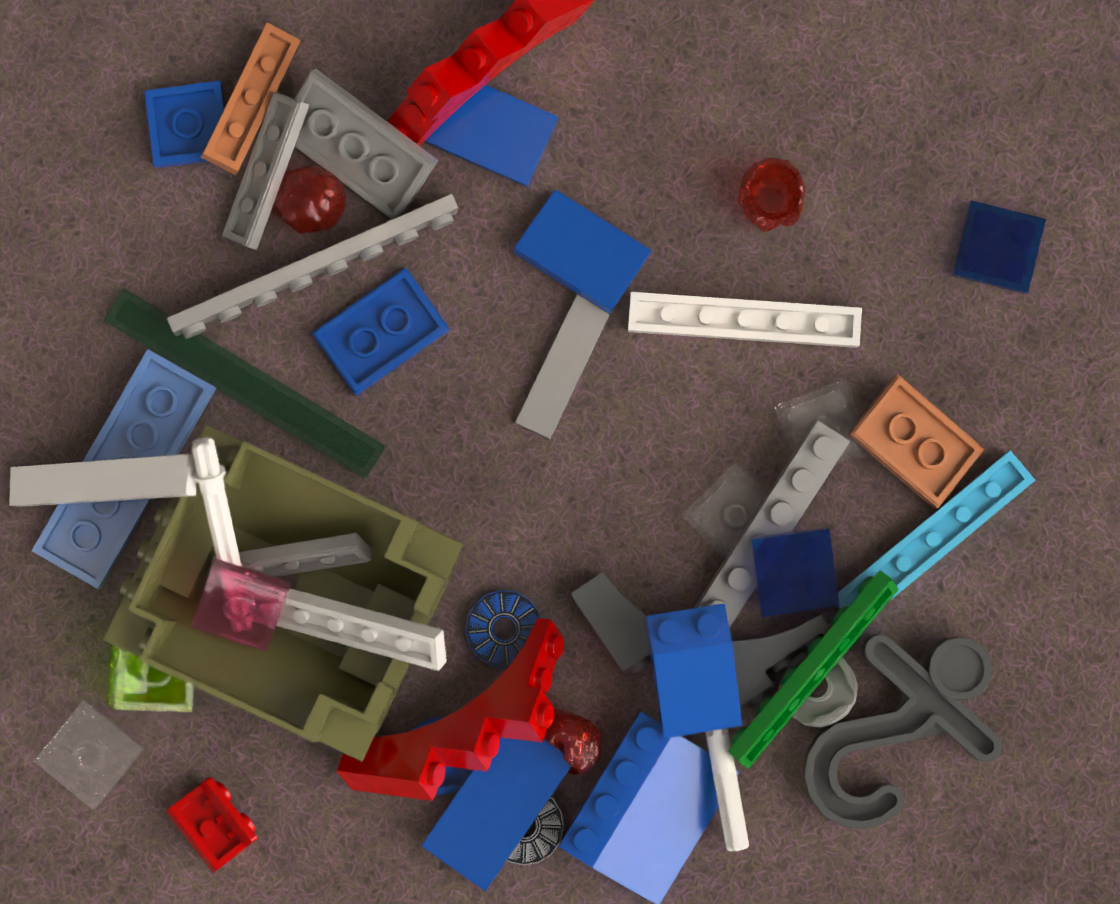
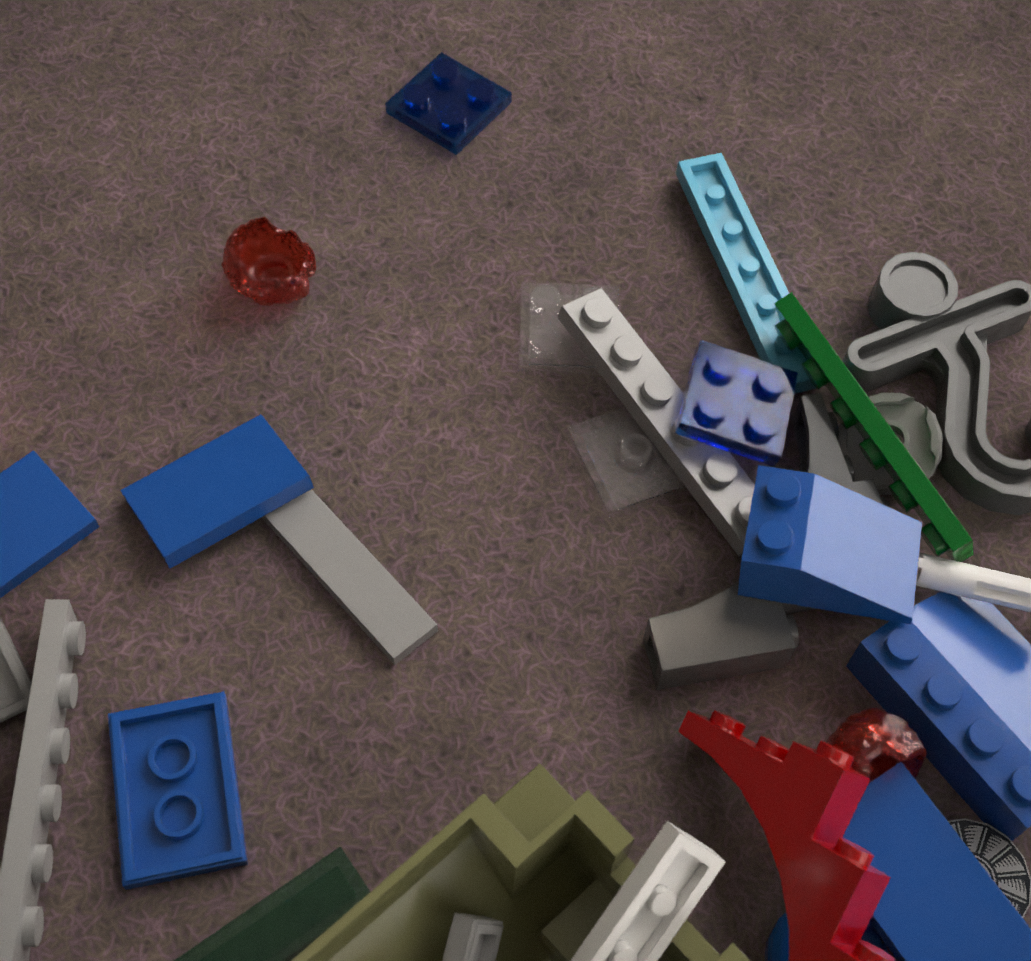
camera: 75 degrees left, 25 degrees down
tile [466,590,541,668] -> none
white plate [628,292,862,348] -> none
nougat tile [847,374,984,509] -> none

